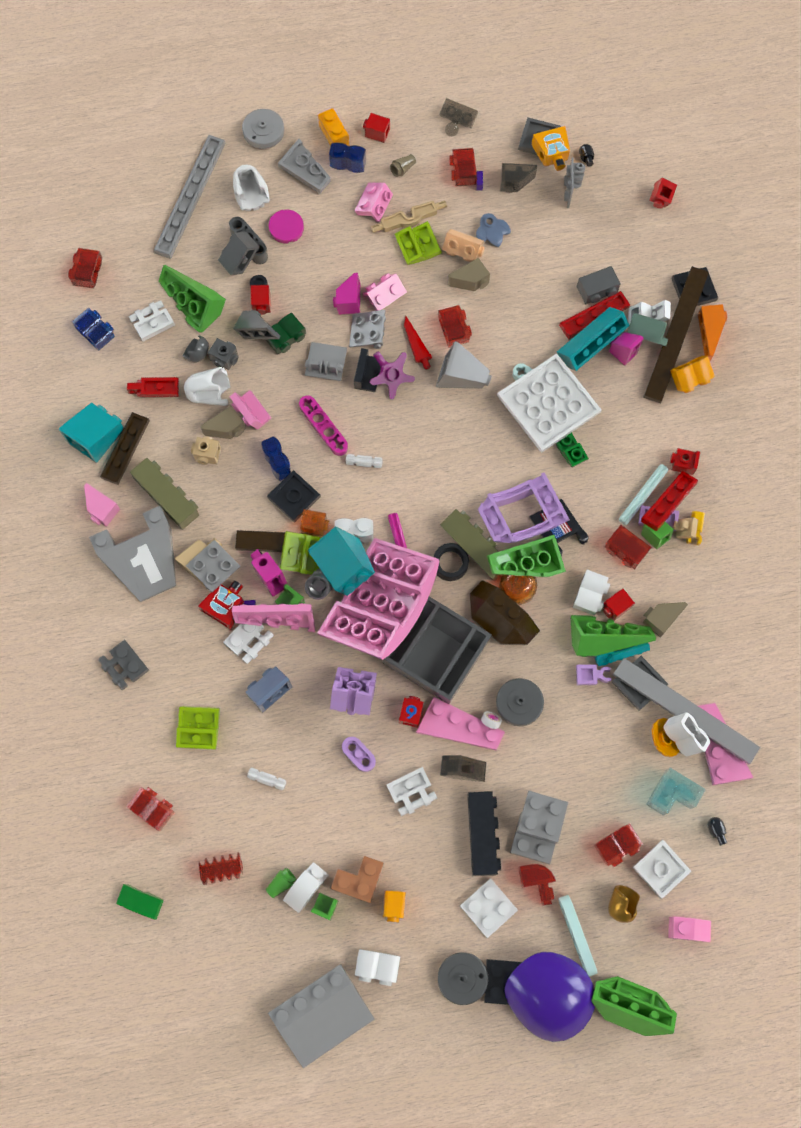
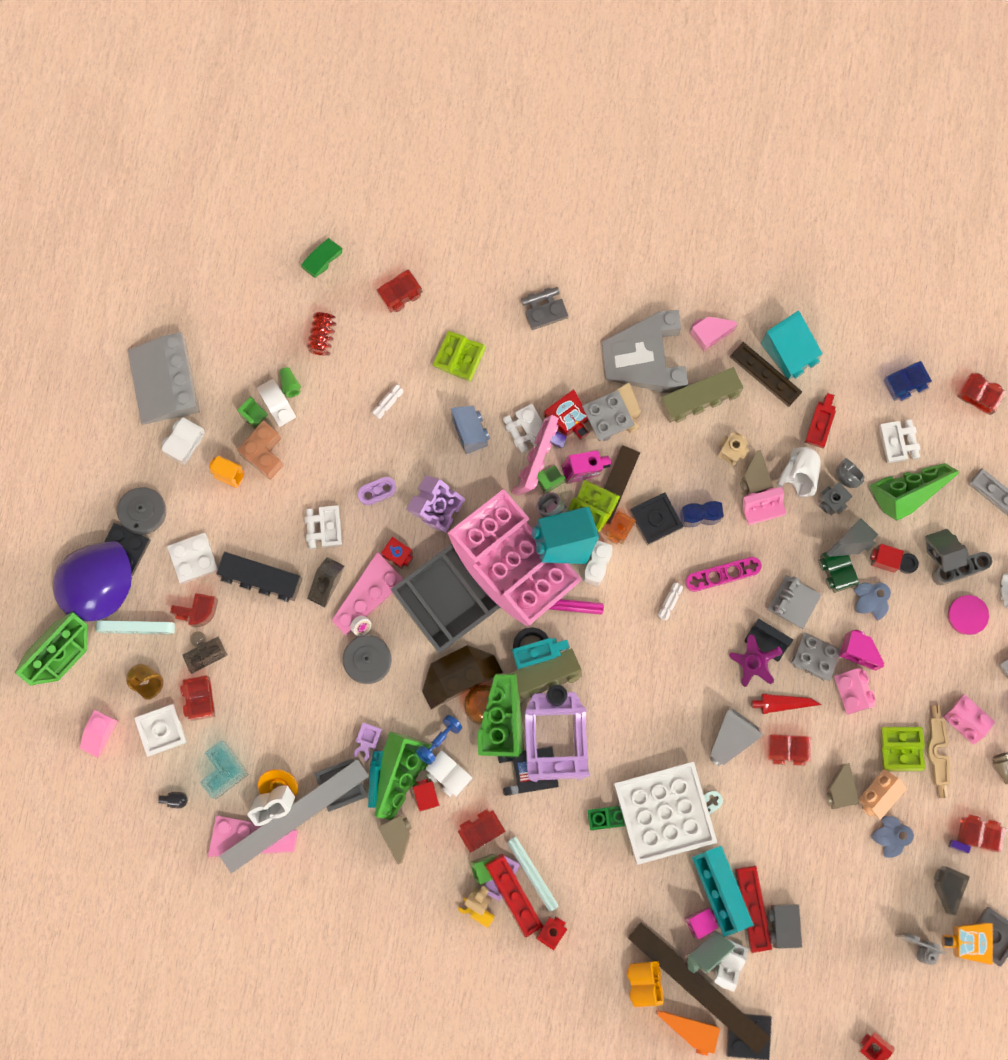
camera: 110 degrees right, 5 degrees up
light grey bracket [510,791,568,865] -> none
black cylinder [579,144,595,167] -> none
none -> clear smoke plate [182,631,228,674]
none -> blue wheel [416,715,462,765]
none -> teal hinge [512,638,570,670]
none -> black tile [546,685,567,707]
none -> sand blue plate [854,583,891,620]

